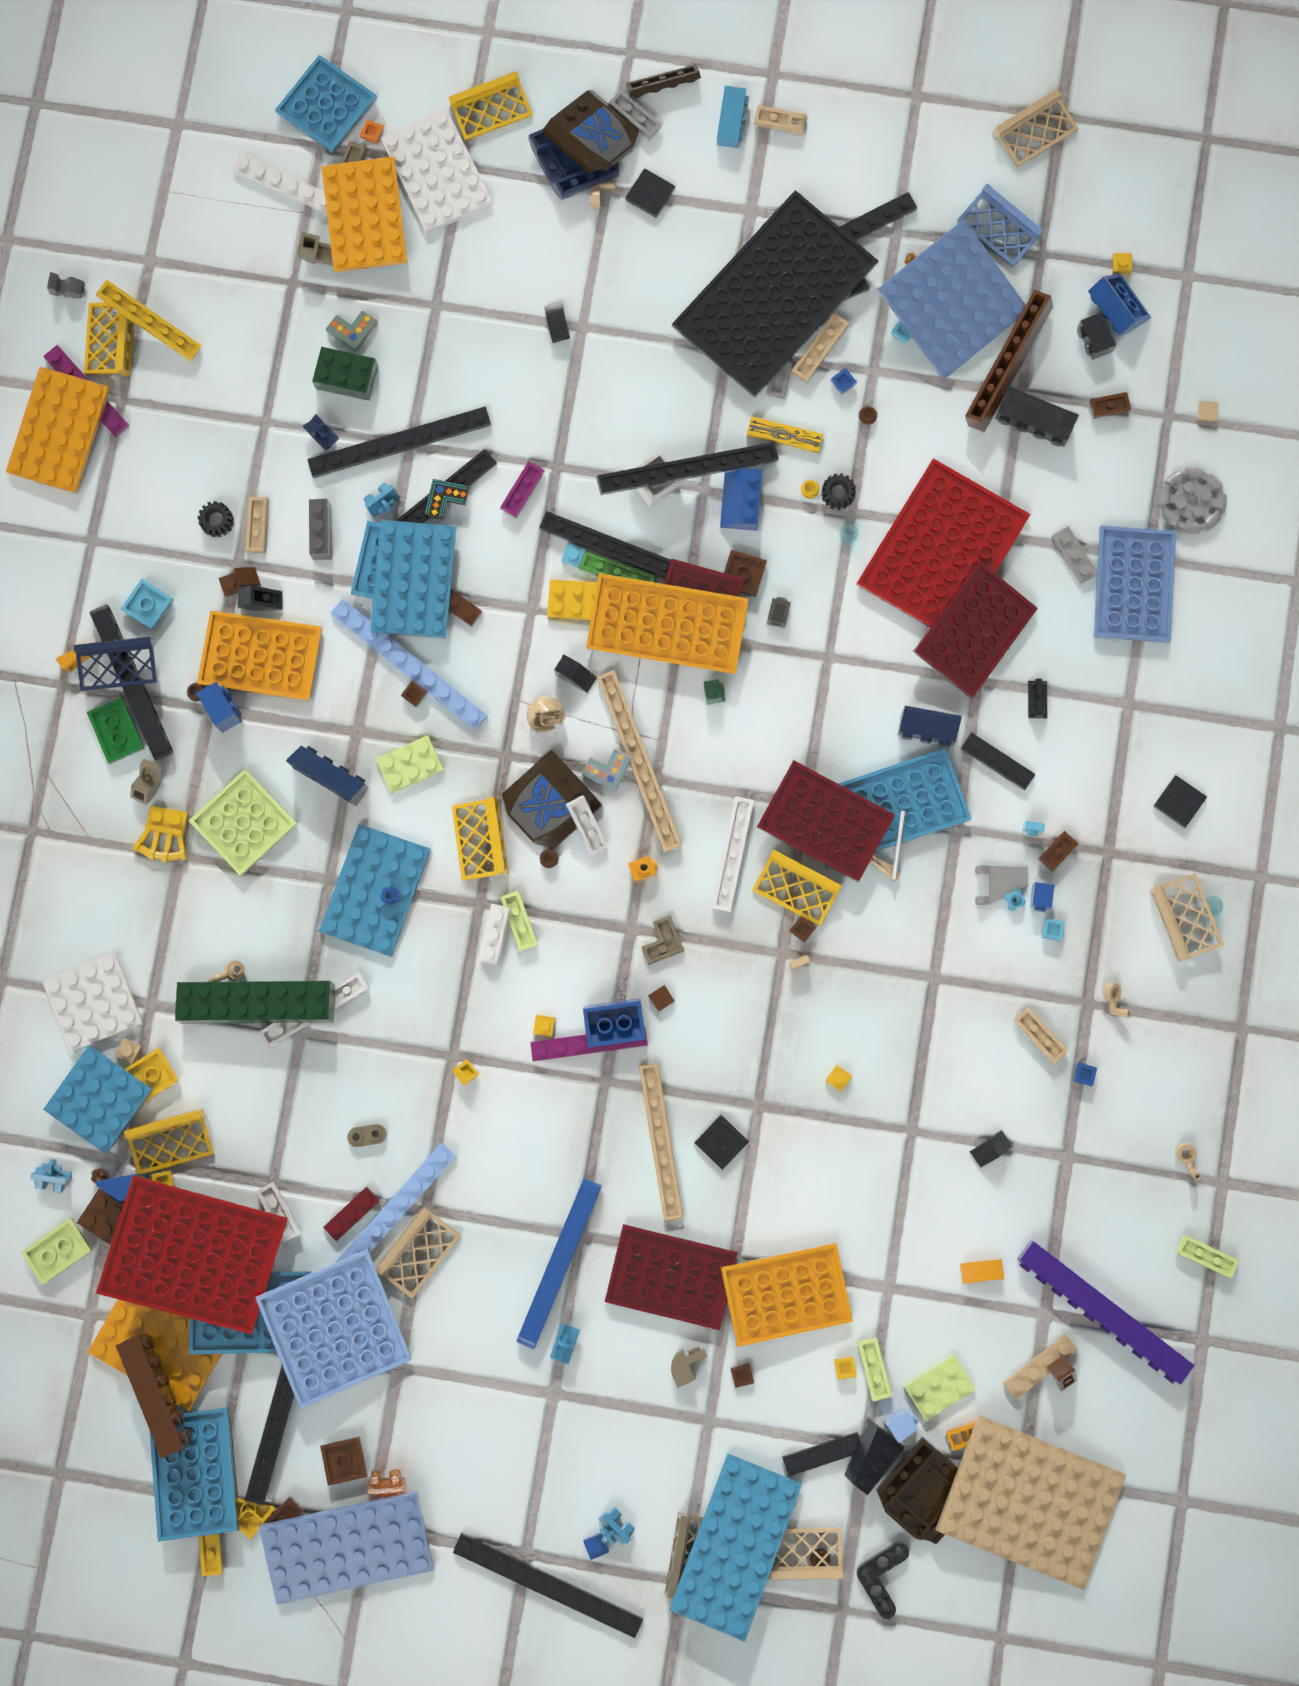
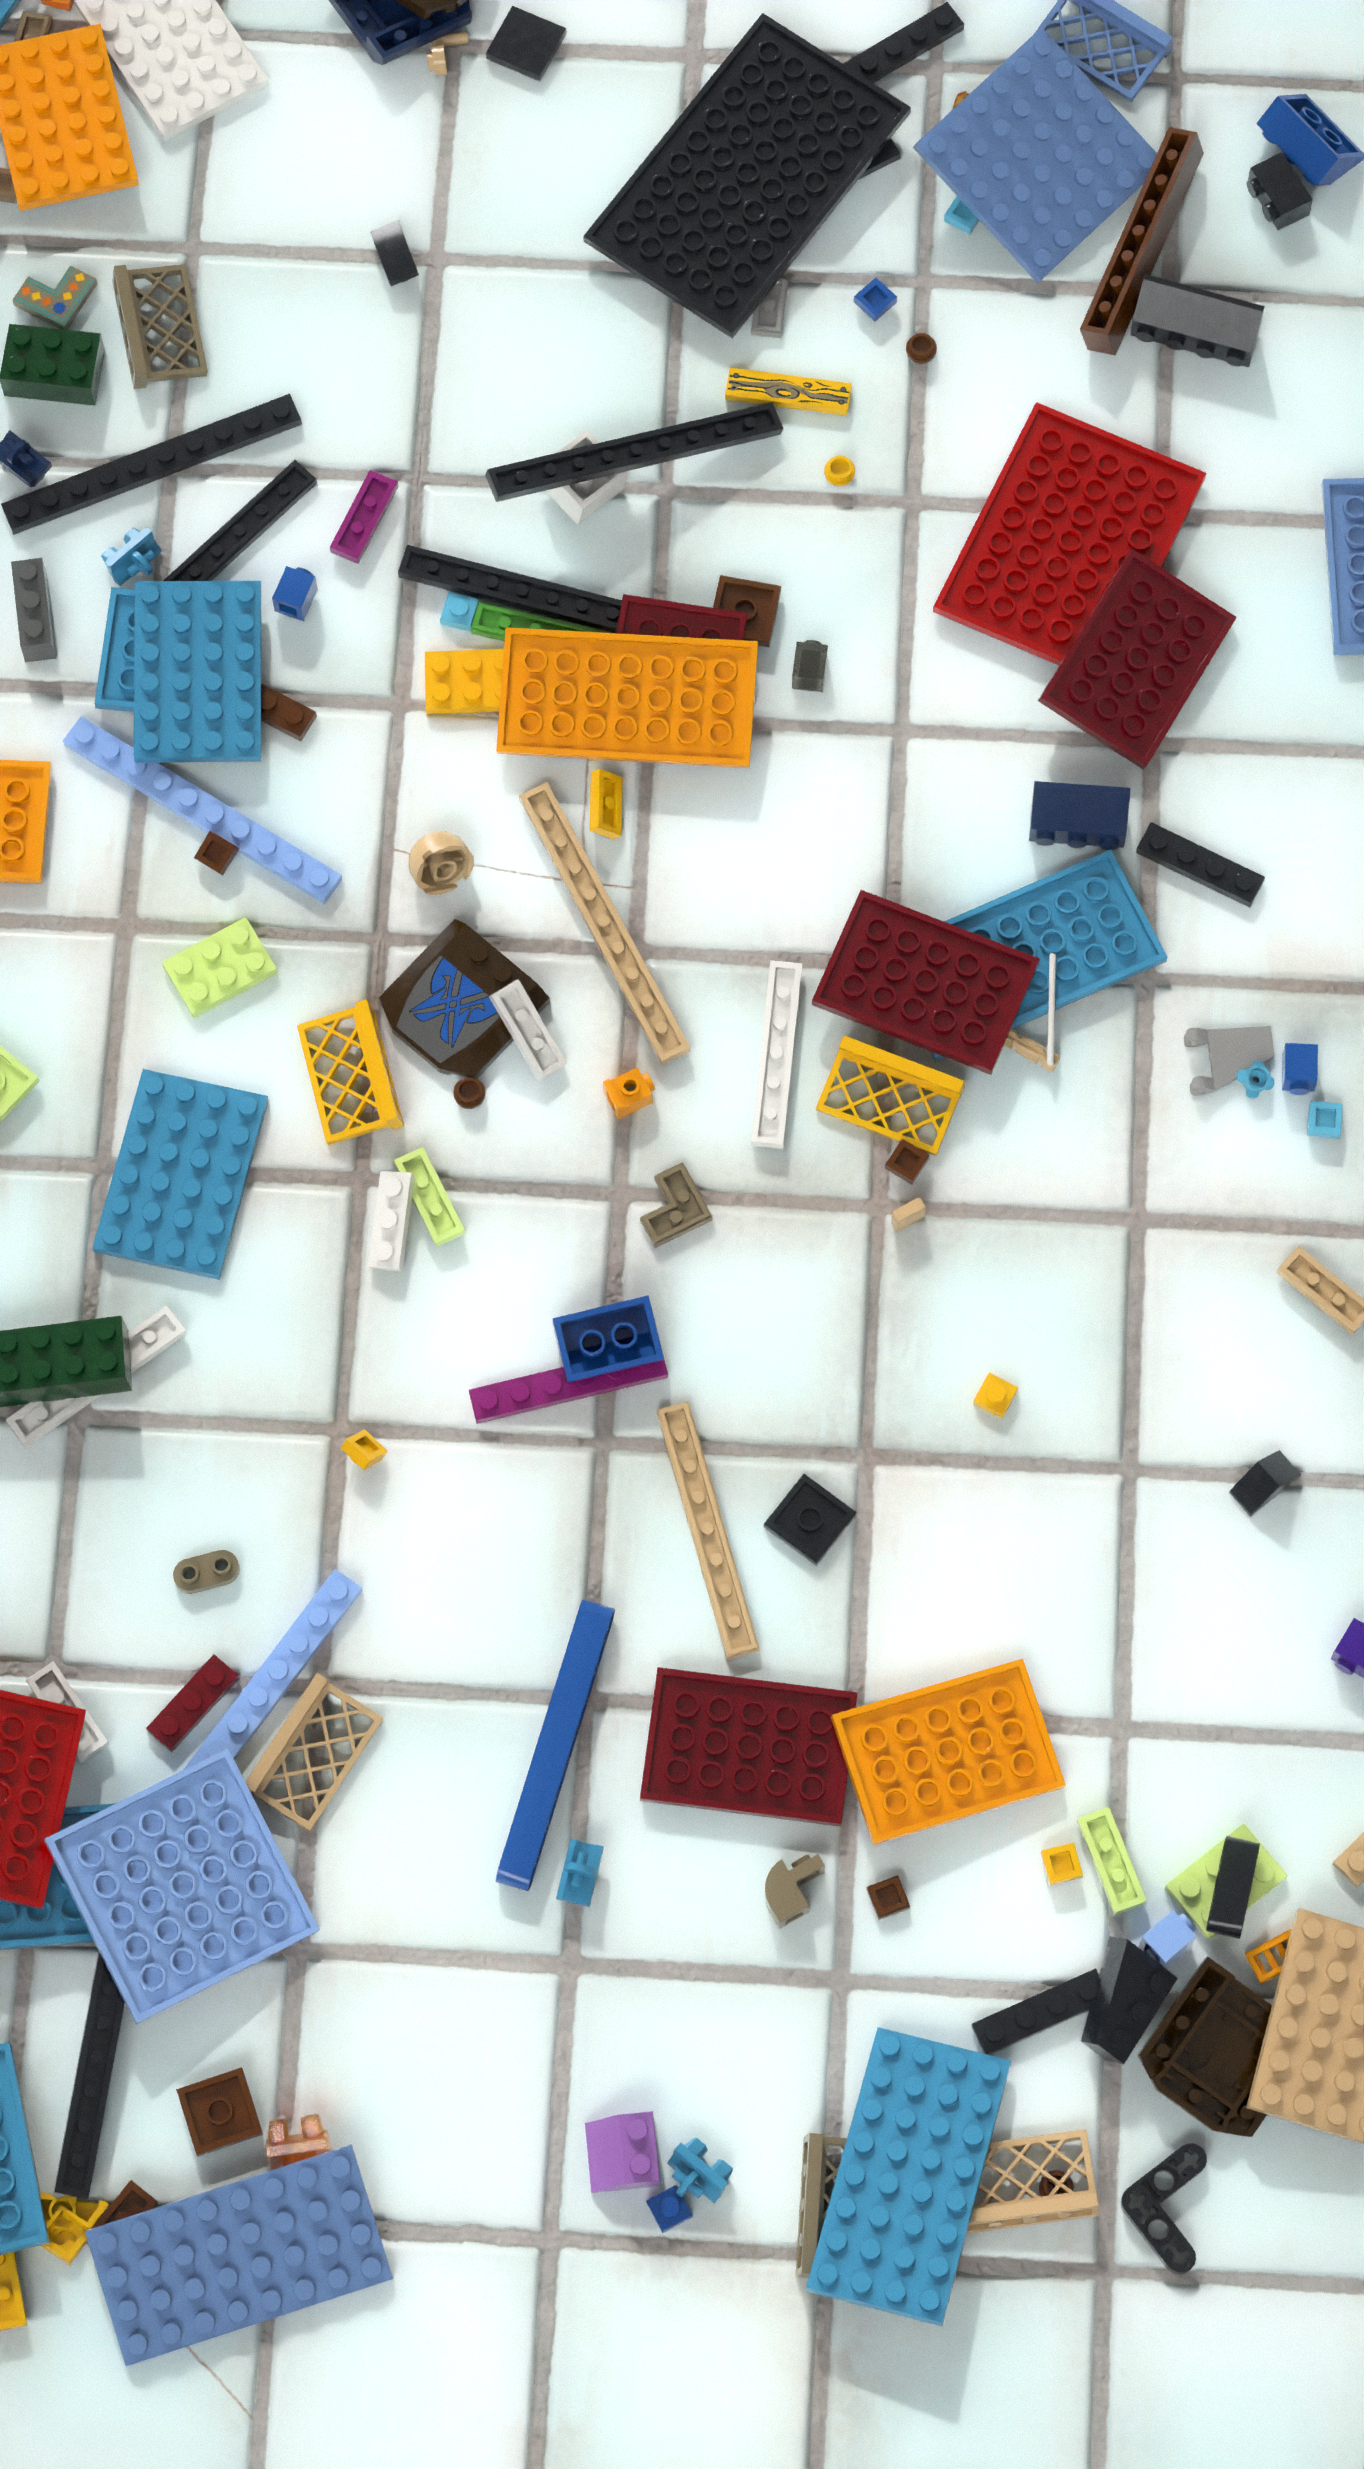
camera: 10 degrees left, 10 degrees down
dark blue slope [286,745,368,806] -> none
blue plate [381,887,400,906] -> none
tile [424,479,470,520] -> none
black plate [453,1533,643,1638] -> none
yellow plate [533,1015,555,1037] -> none
black slope [554,654,597,694] -> none
light grey tile [582,748,632,792] -> none
reddish brown tile [648,985,675,1012] -> none
clear green brick [703,679,725,705] -> none
blue slope [720,468,762,531] -> none
tan plate [791,313,849,383] -> none
black tyre [821,473,856,510] -> none
clear light blue plate [840,524,859,543] -> none
light orange slope [960,1259,1005,1284] -> none
medium azure plate [1022,821,1045,836] -> none
black hinge [1028,678,1048,719] -> none
reddish brown plate [1038,831,1079,872] -> none
light grey plate [1051,526,1097,584] -> none
reddish brown plate [1089,392,1131,419] -> none
yellow plate [1112,253,1132,274] -> none
none -> dark tan fence [112,264,208,389]
none -> blue brick [272,566,318,622]
none -> medium lavender slope [585,2111,660,2193]
none -> yellow plate [589,768,623,840]
none -> black beam [1206,1836,1260,1939]

